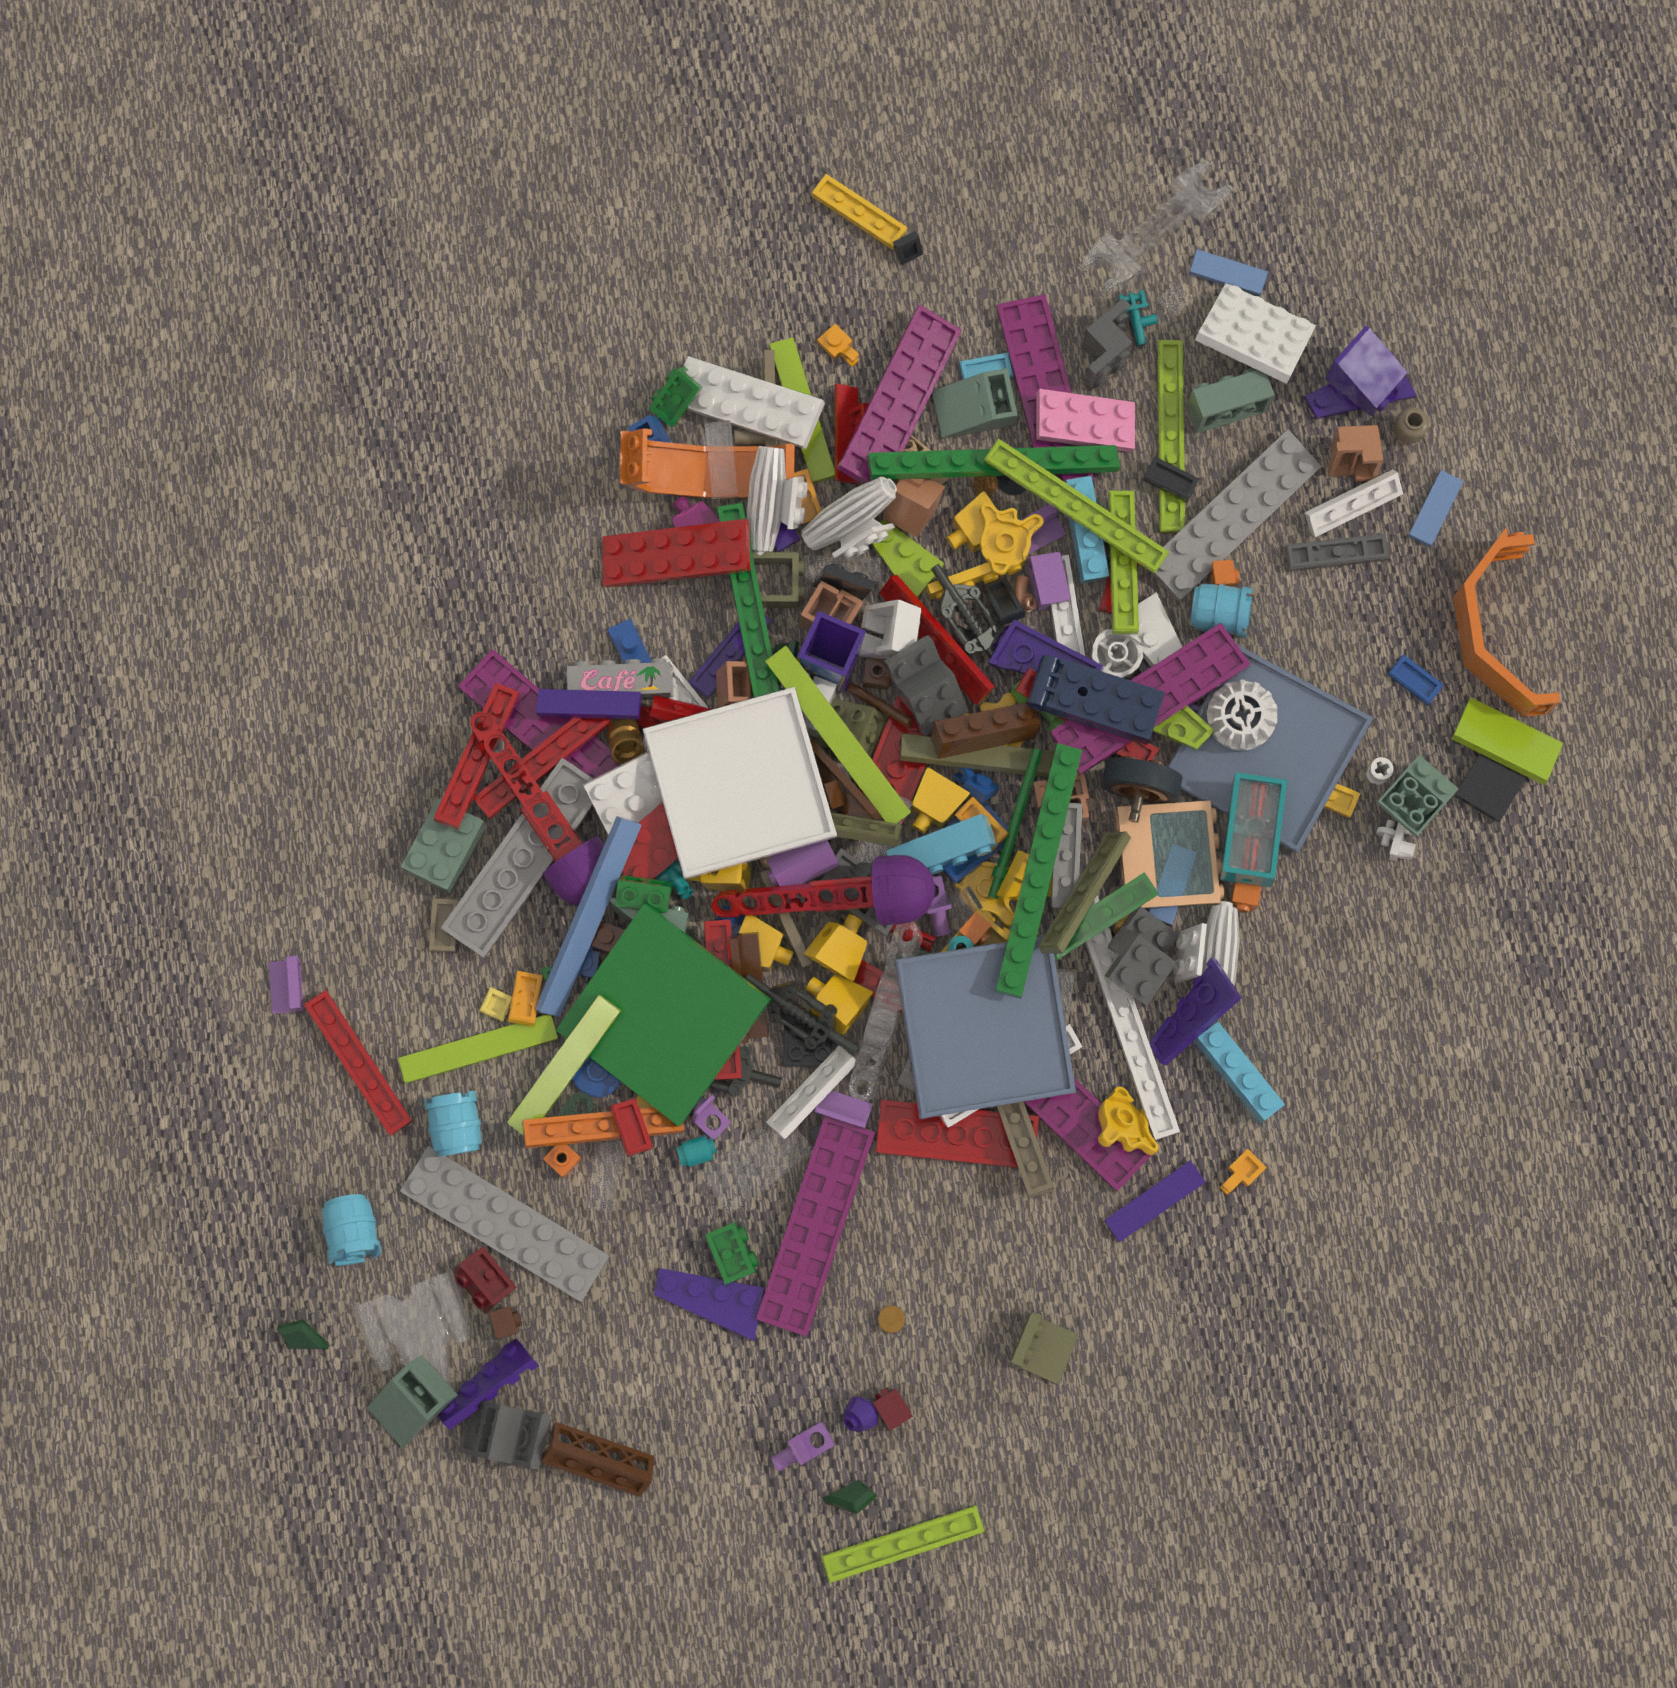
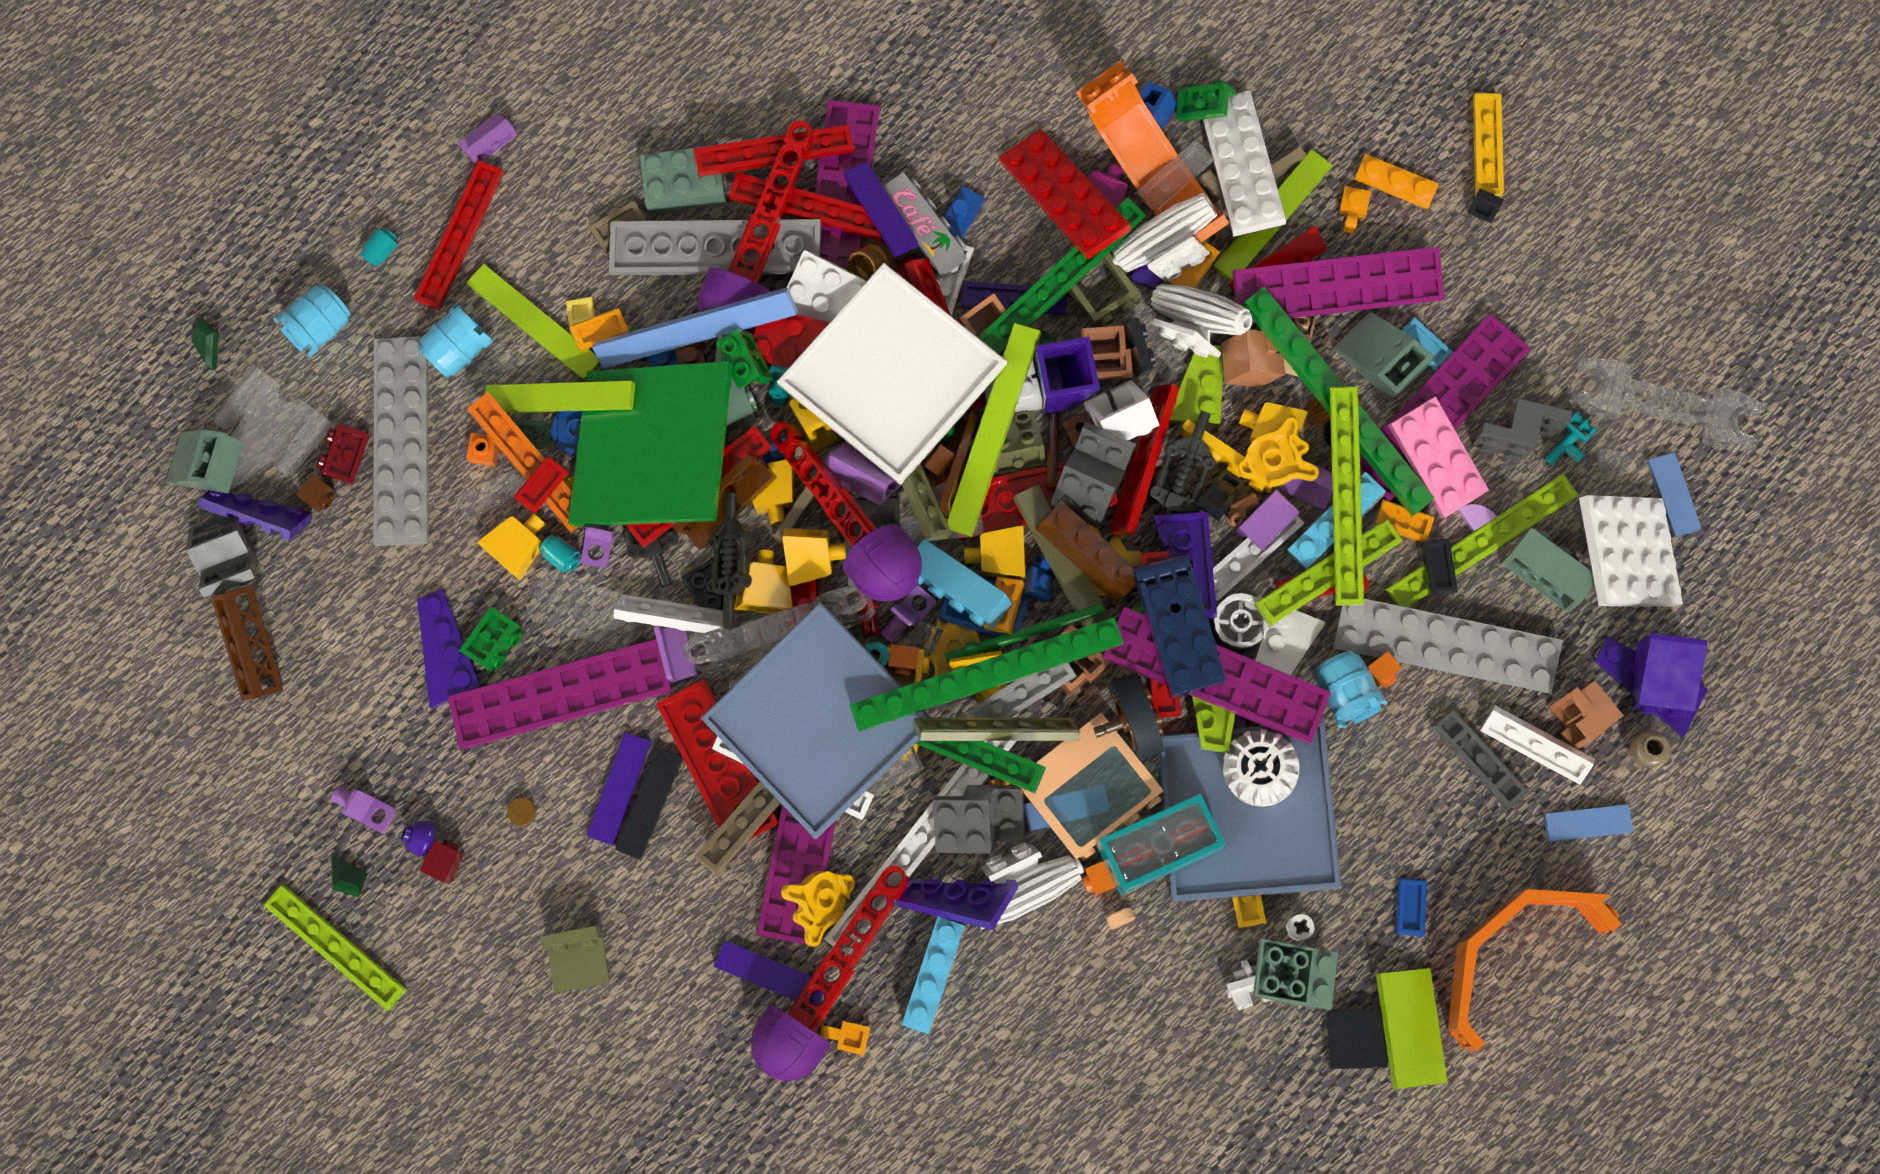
camera: 70 degrees right, 0 degrees up
none -> teal brick [359,228,398,268]
none -> yellow torso [478,514,545,581]
none -> dark purple tile [587,733,652,846]
none -> black tile [615,748,684,860]
none -> piece [751,865,908,1081]
none -> light nougat tile [1106,907,1136,930]
none -> light orange plate [1354,154,1439,209]
none -> light orange plate [1373,499,1435,543]
none -> lavender tile [1457,504,1497,532]

